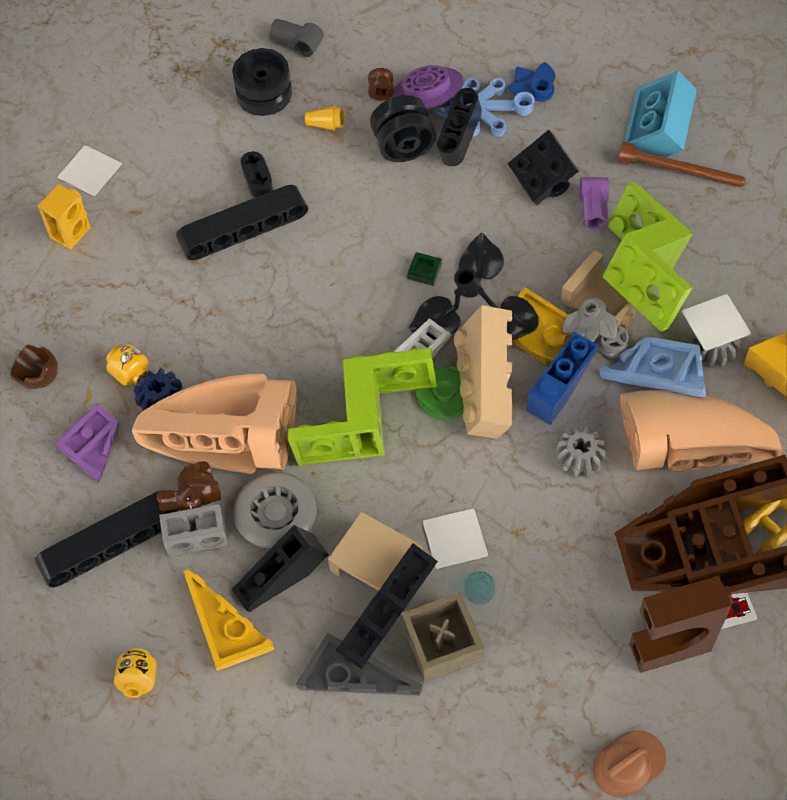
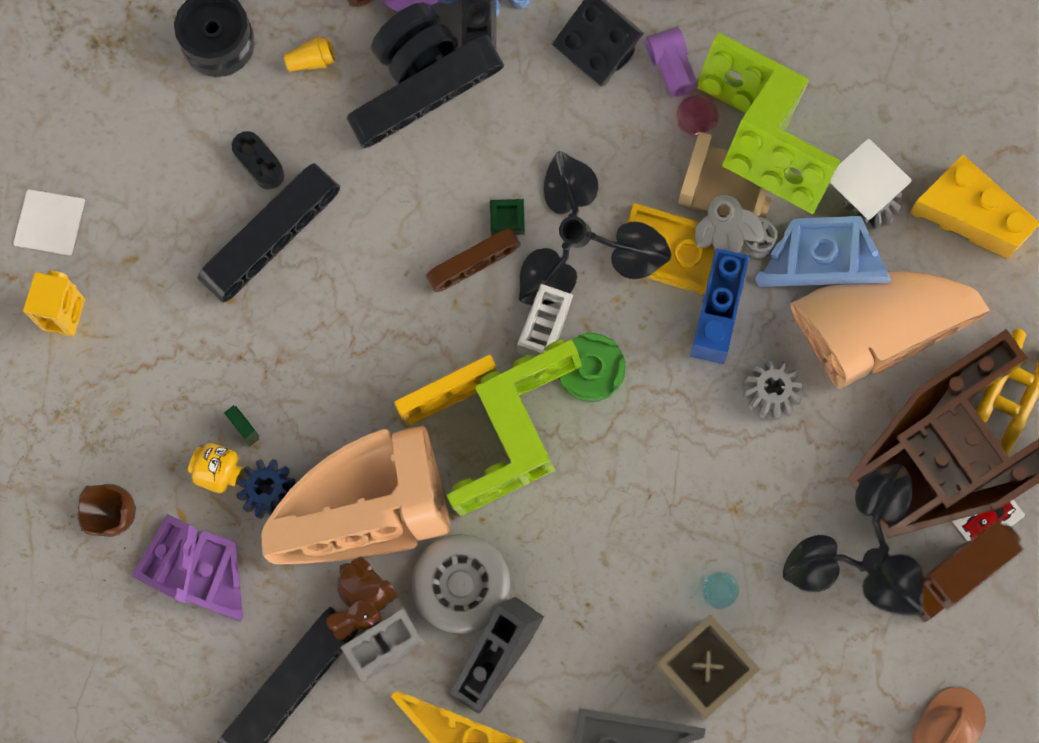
camera: 20 degrees left, 15 degrees up
tan panel [328,511,424,591] -> none
black slope [336,543,438,669] -> none
white sticker [423,509,488,569] -> none
tan wedge [454,305,512,439] -> none
none -> medium lavender wing [132,514,198,603]
none -> dark green tile [224,405,260,446]
none -> black beam [346,35,504,148]
none -> yellow tile [394,354,496,428]
none -> reddish brown beam [426,228,521,292]
none -> clear pink plate [676,95,718,136]
none -> black plant [783,464,924,615]

